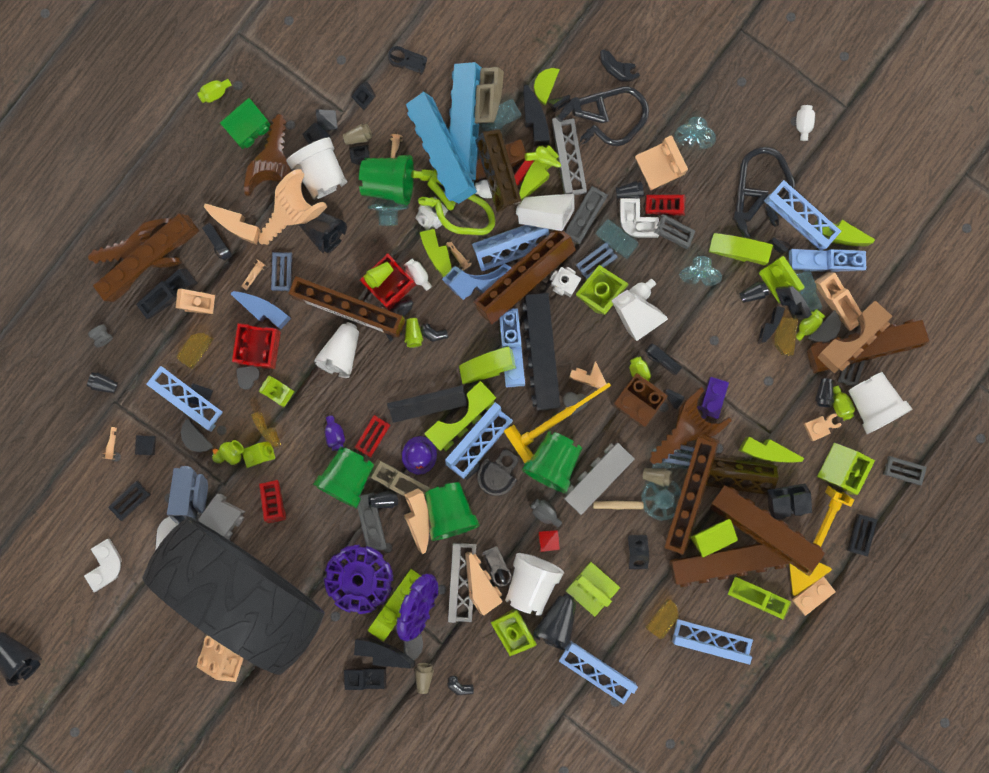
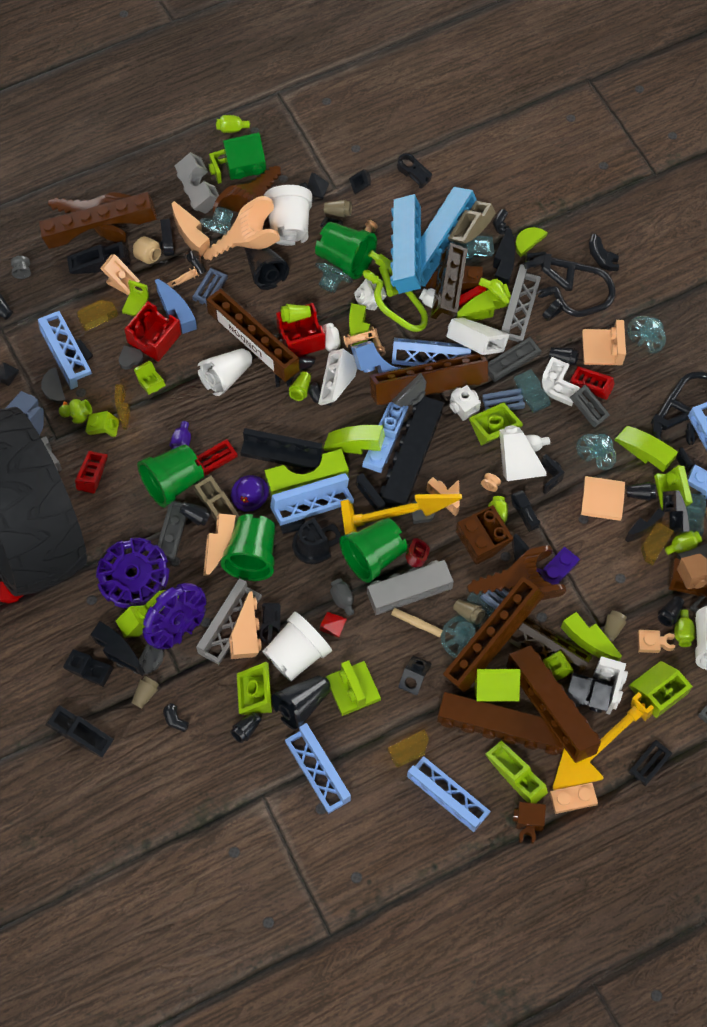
camera: 25 degrees right, 20 degrees down
none -> black slope [45,705,114,758]
none -> lime bracket [122,280,149,317]
none -> tan head [133,236,161,264]
none -> light grey arch [175,152,219,214]
none -> black arm [187,250,206,275]
none -> clear light blue wheel [200,207,234,235]
none -> lime bracket [208,149,225,184]
none -> black cone [230,712,262,743]
none -> white slope [318,349,357,405]
none -> light nougat piece [343,330,377,348]
none -> black tile [356,473,386,512]
none -> dark grey tile [392,373,427,407]
none -> dark red plate [405,538,430,567]
none -> light nougat bush [481,473,501,492]
none -> black arm [493,209,509,235]
none -> reddish brown brick [513,802,546,844]
none -> black bracket [541,454,565,494]
none -> black tile [542,298,564,321]
none -> lime slope [543,650,574,681]
none -> light nougat slope [581,476,625,521]
none -> white bracket [593,656,628,715]
none -> dark tan cone [603,610,627,643]

